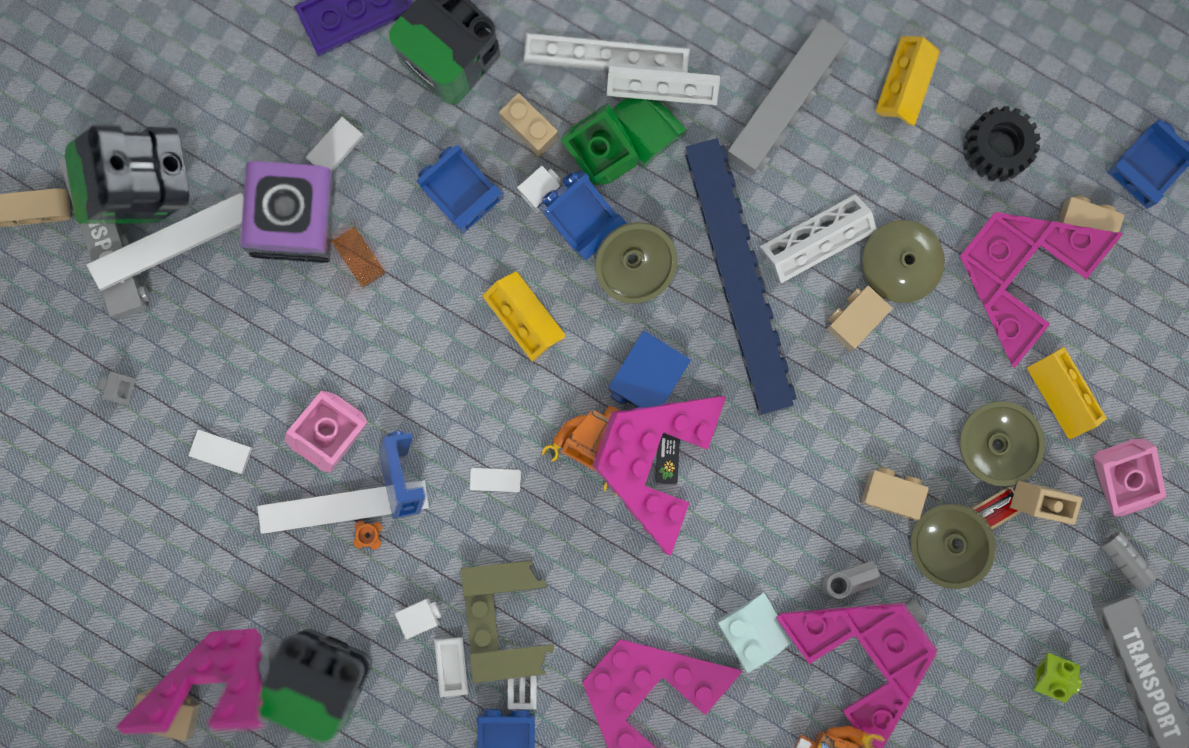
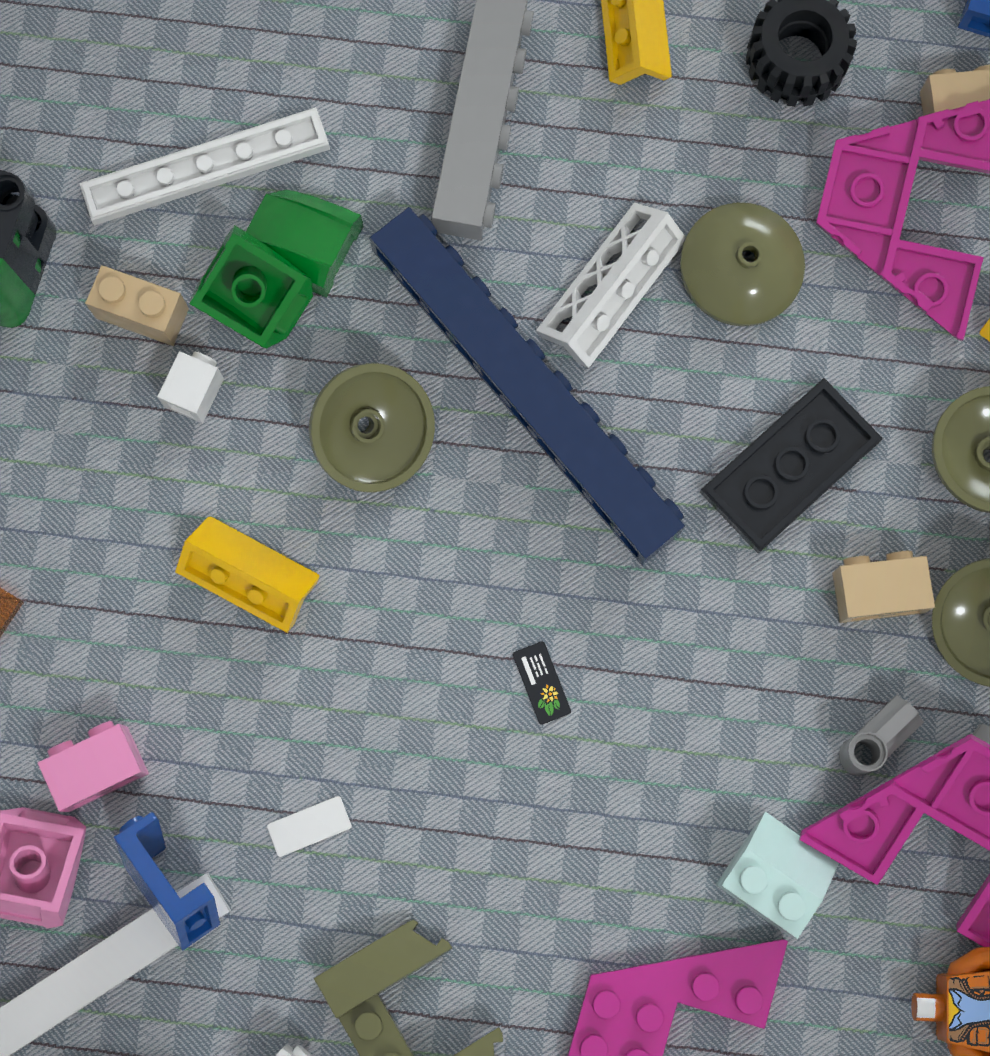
camera: 20 degrees left, 5 degrees down
orange plate [353,521,383,550] -> none
blue panel [417,144,504,234] -> none
blue panel [538,171,627,260] -> none
orange torso [542,406,620,495] -> none
dark pink wing [592,395,726,556] -> none
white fence [607,66,720,105] -> none
blue panel [608,330,691,408] -> none
tan brick [826,286,893,352] -> none
none -> bright pink brick [38,721,149,813]
none -> black tile [700,378,883,554]

